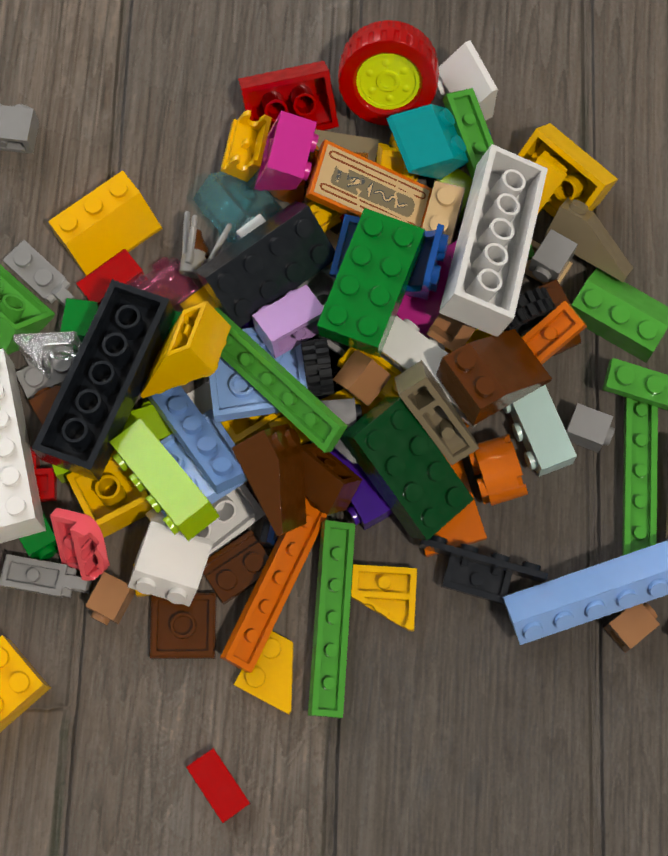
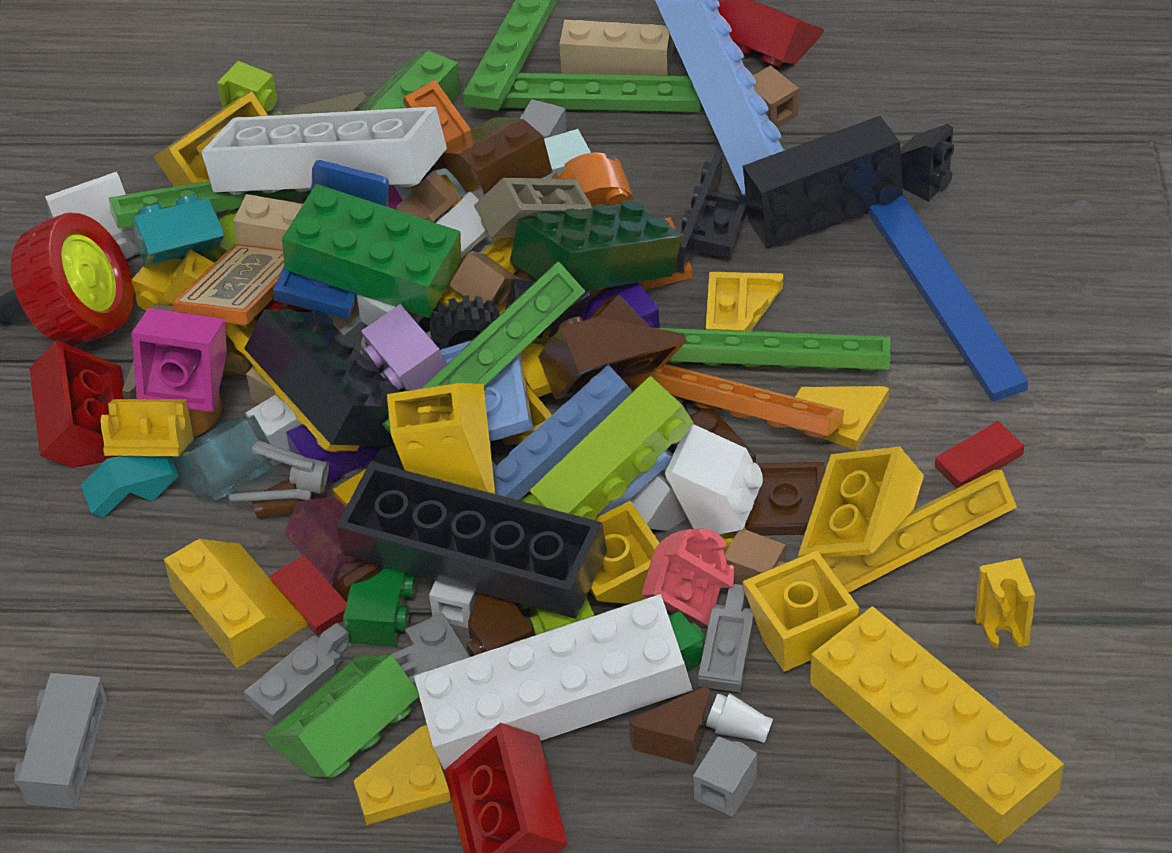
camera: 90 degrees left, 25 degrees down
clear slope [13,331,82,379] -> none
none -> teal slope [81,456,179,518]
none -> lime brick [217,61,278,113]
none -> black brick [743,116,903,248]
none -> yellow slope [743,550,859,672]
none -> yellow slope [798,446,924,558]
none -> yellow plate [823,470,1017,593]
none -> blue tile [867,195,1028,402]
none -> black slope [901,124,954,202]
none -> yellow hinge [974,558,1035,648]

